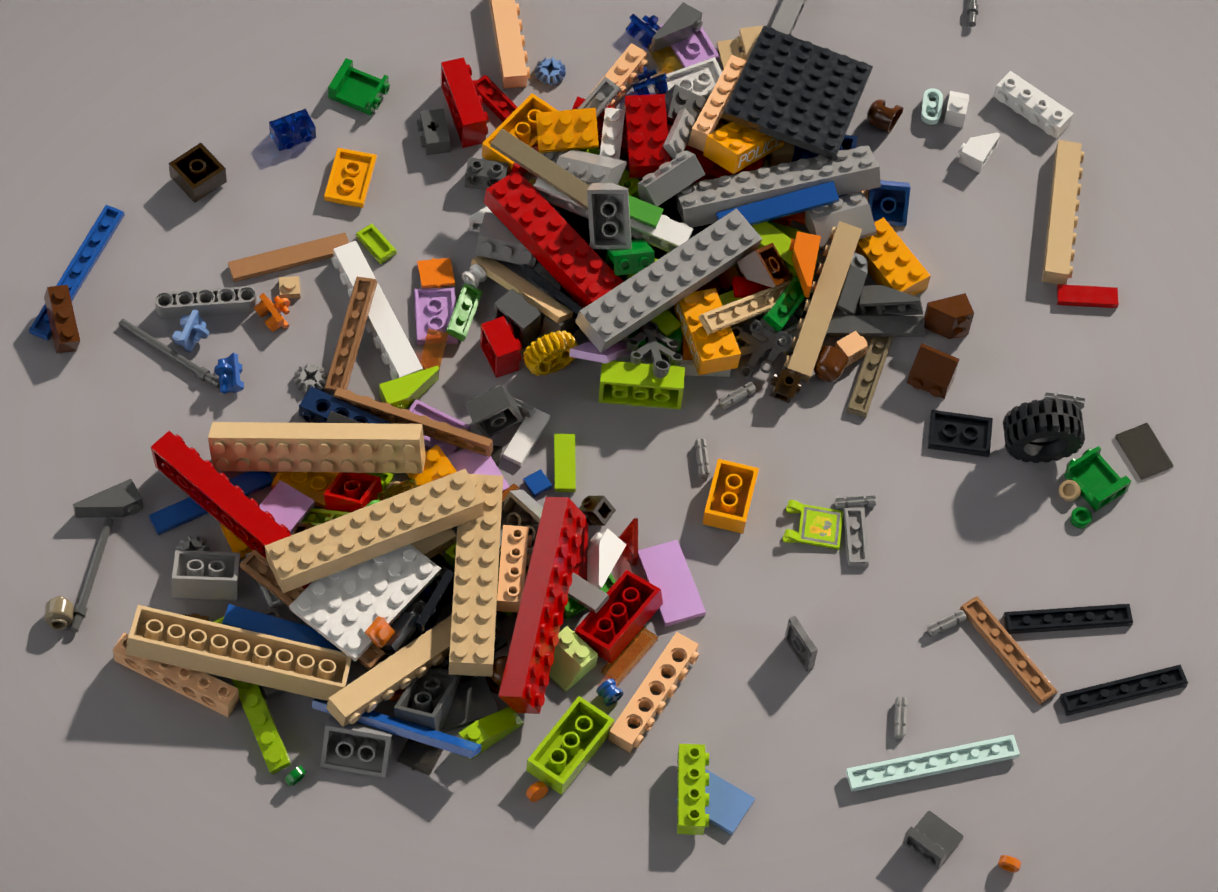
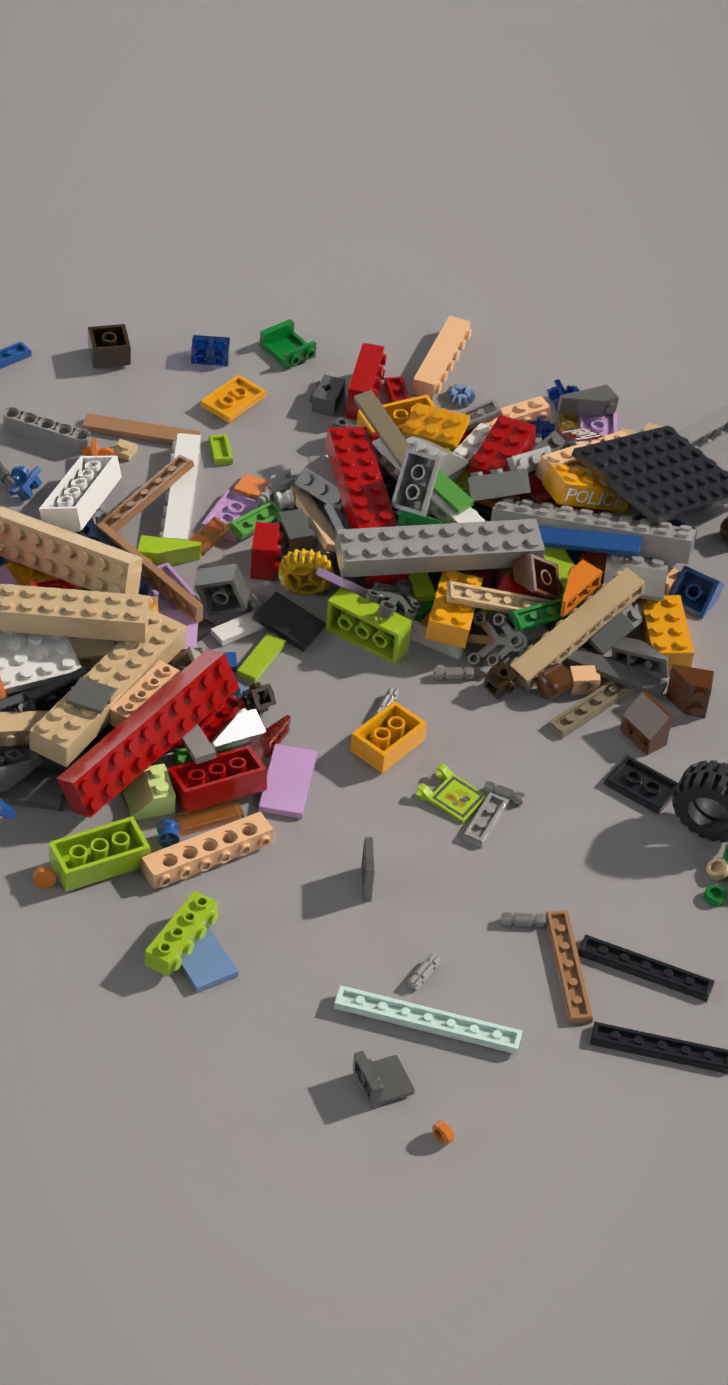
camera: 30 degrees right, 15 degrees down
medium blue hips [172,310,209,352] -> none
lime slope [458,707,524,760] -> none
none -> white brick [39,456,122,532]
none -> dark grey piece [66,677,116,714]
none -> black tile [252,591,326,652]
none -> light grey piece [257,469,294,505]
none -> sticker [559,427,605,442]

